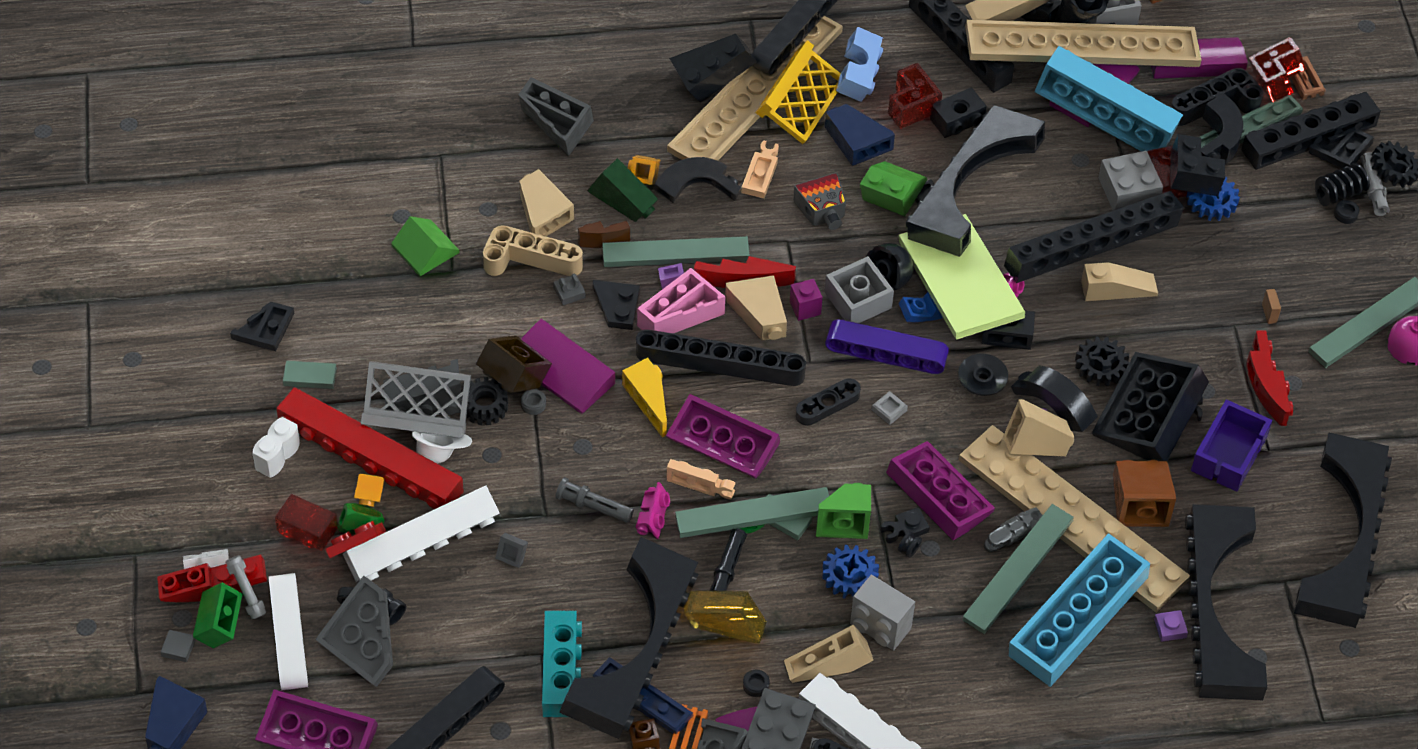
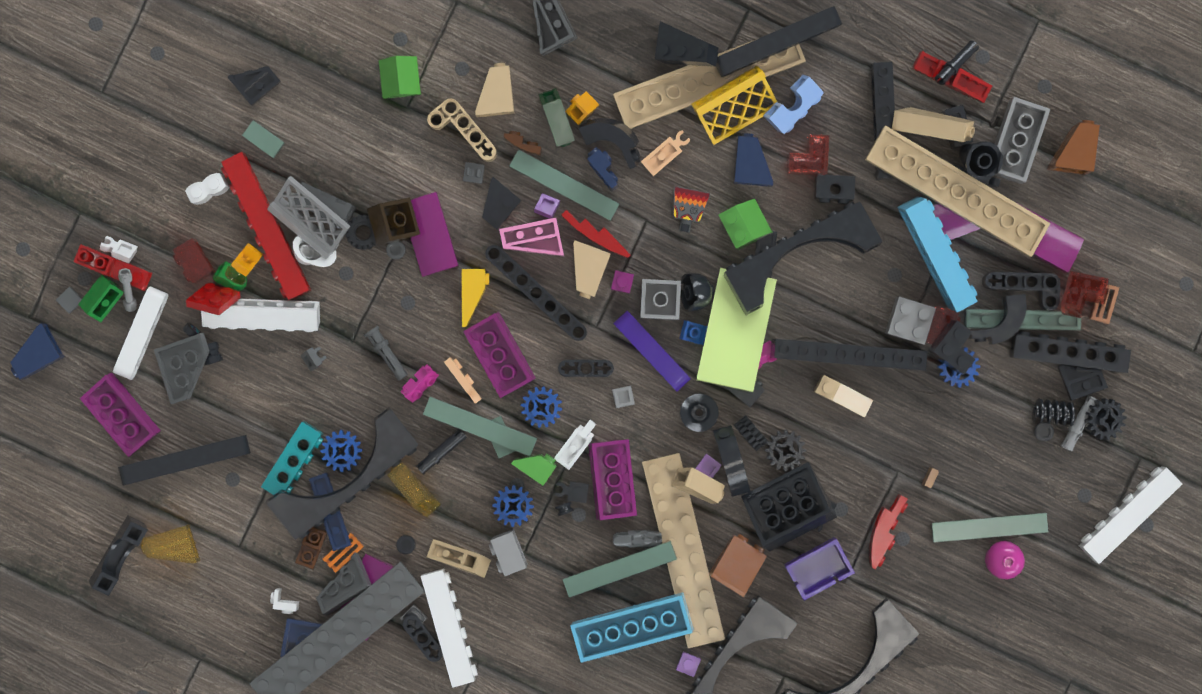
camera: 35 degrees right, 35 degrees up
none -> blue gear [320,430,363,472]
none -> blue gear [521,386,562,428]
none -> white hinge [554,420,596,470]
none -> dark blue plate [587,147,618,192]
none -> black tyre [734,415,768,451]

